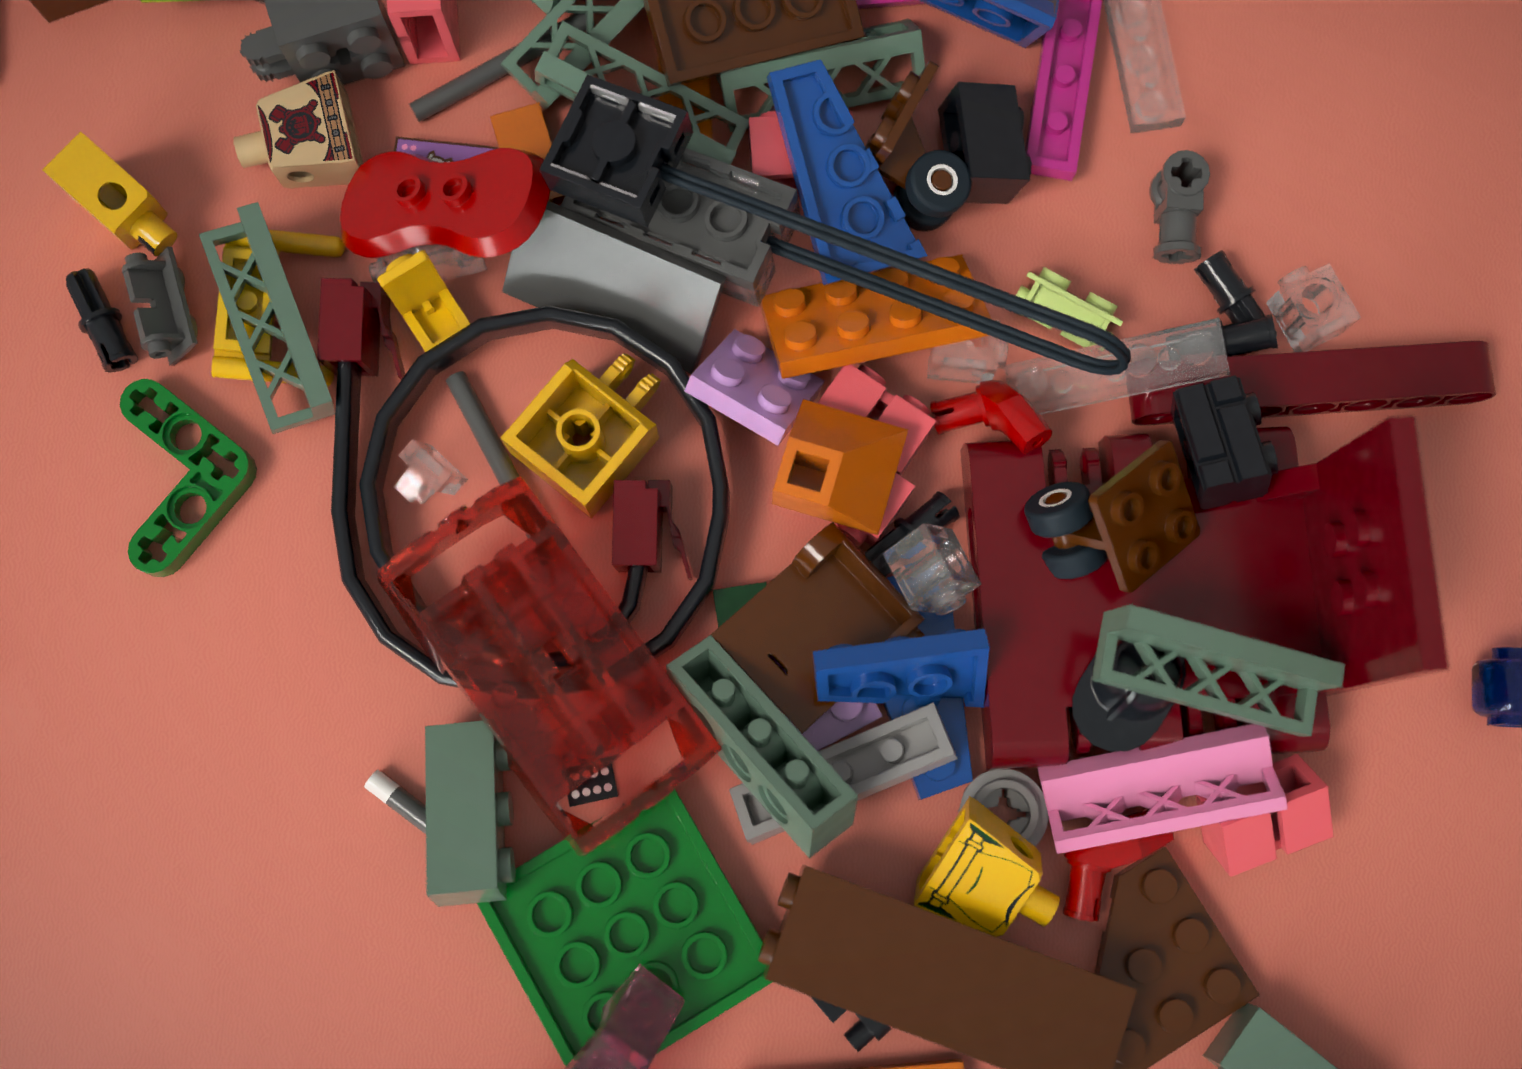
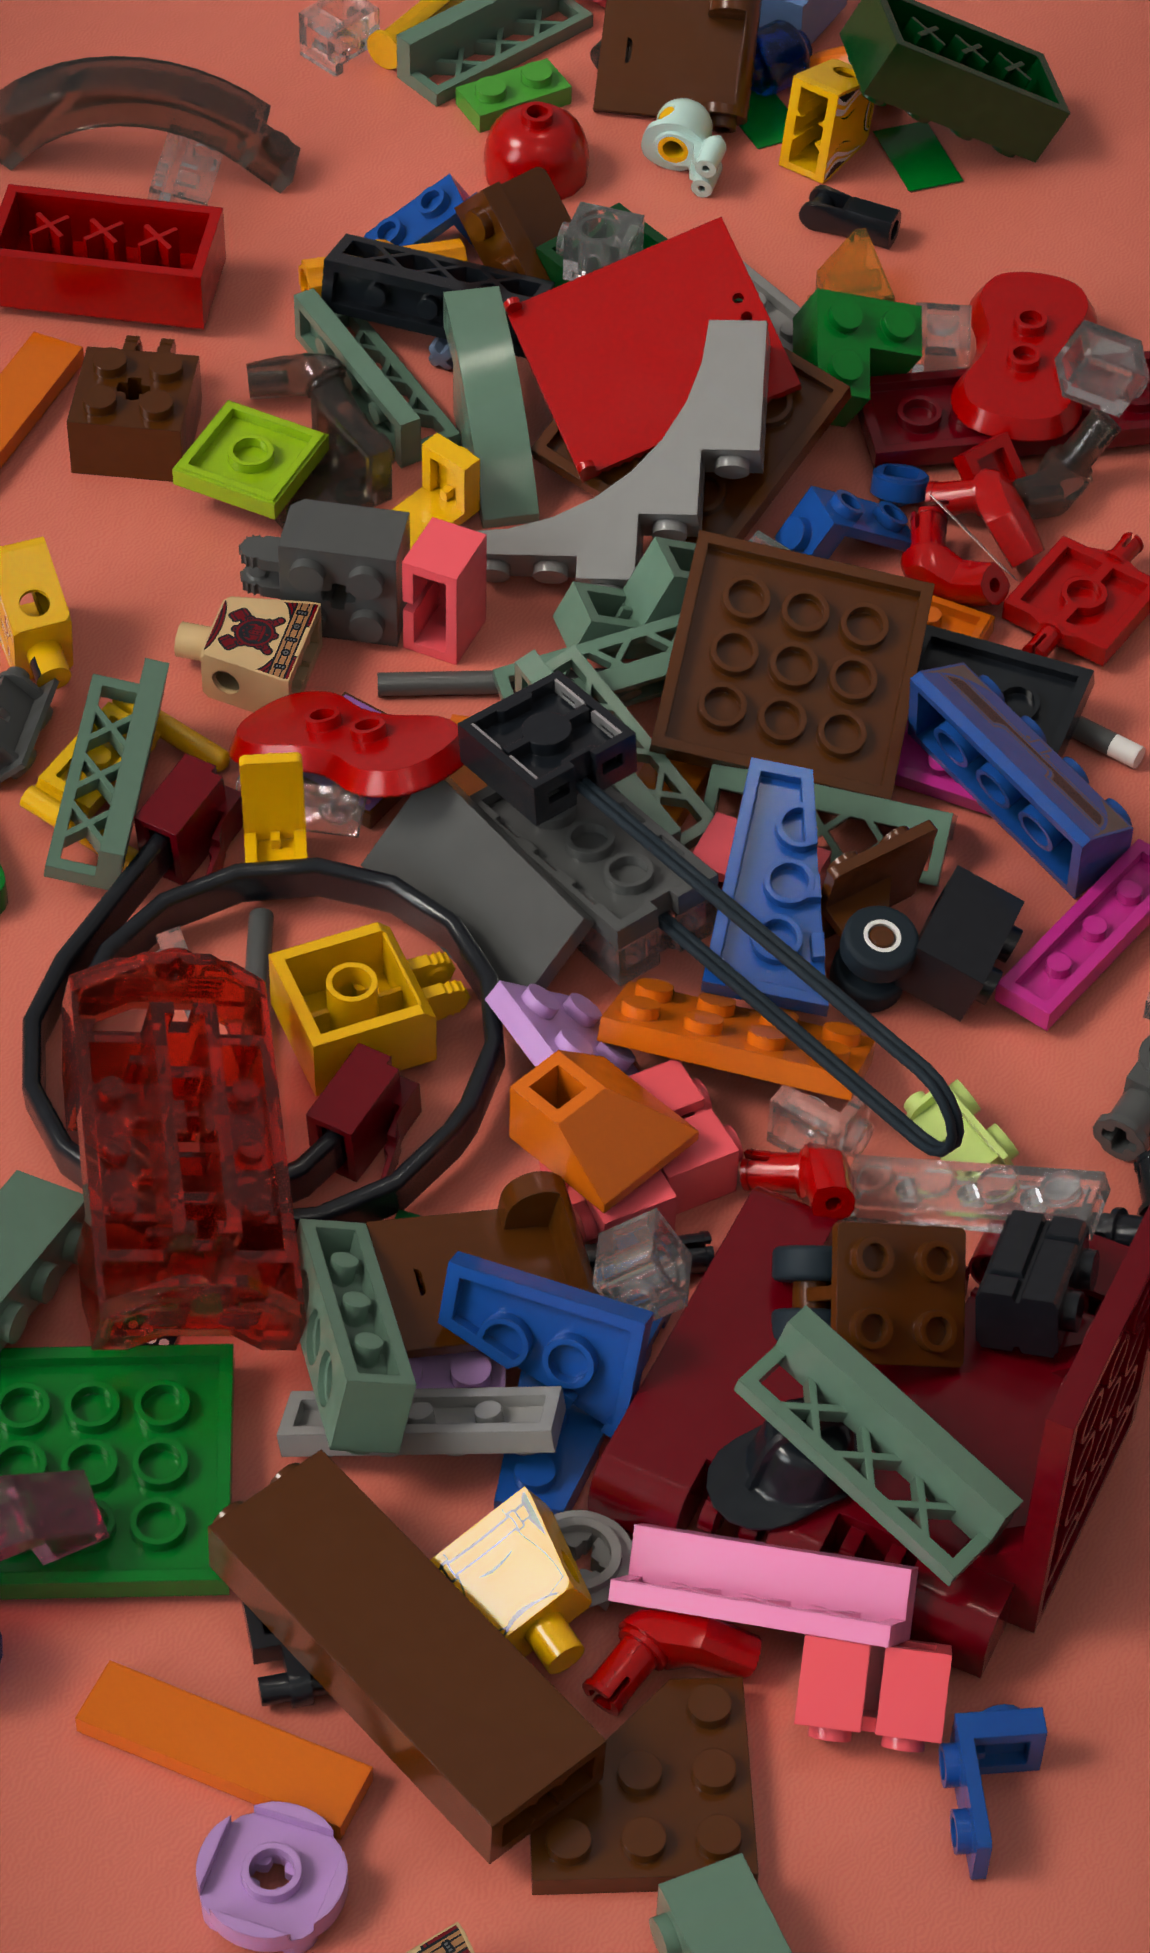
camera: 30 degrees right, 30 degrees down
none -> blue bracket [939,1704,1048,1880]

